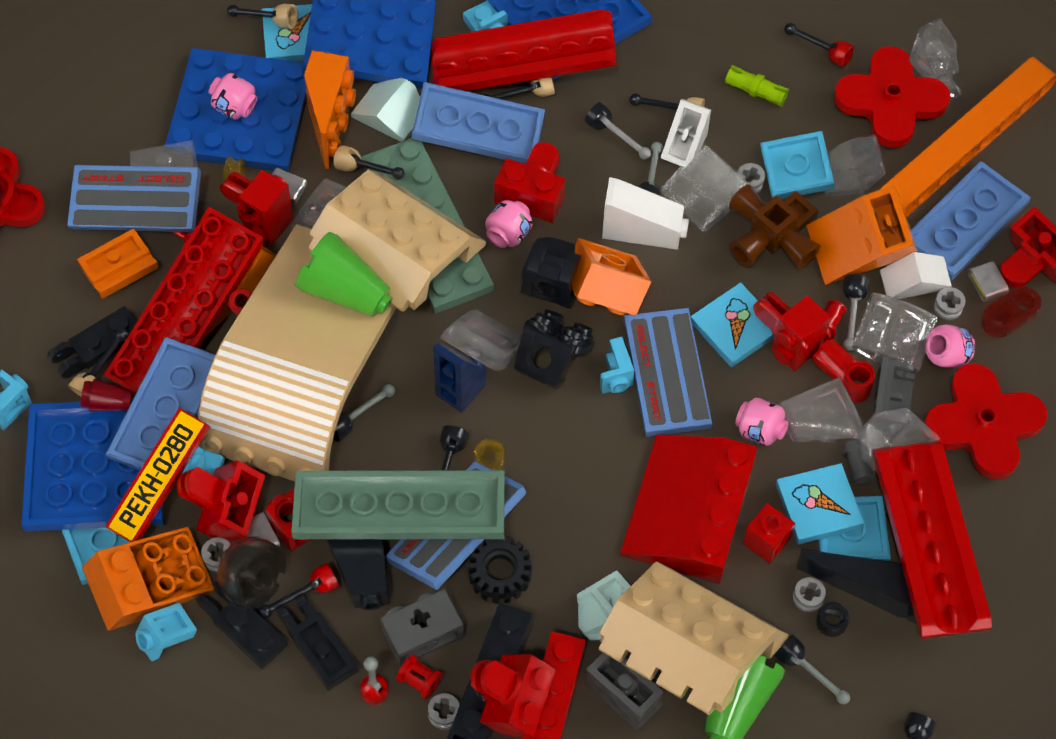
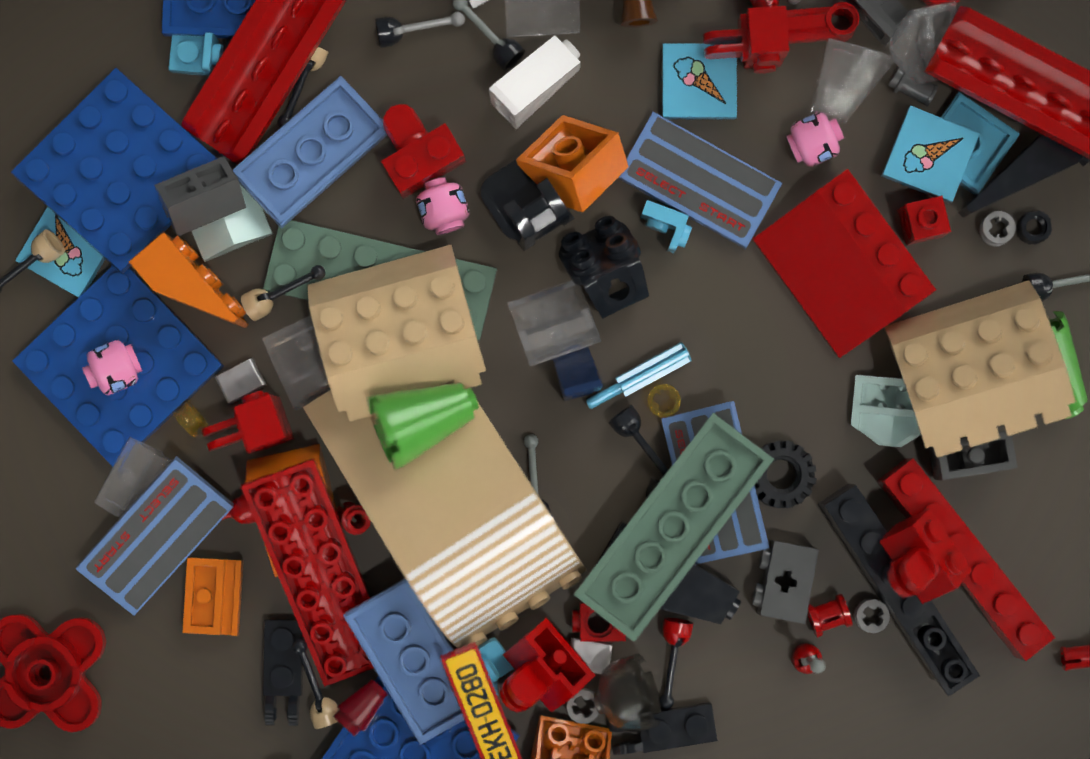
camera: 50 degrees left, 25 degrees up
black hinge [277,595,358,691] -> none
none -> dark grey hinge [155,156,246,236]
none -> medium azure axle [586,342,692,409]

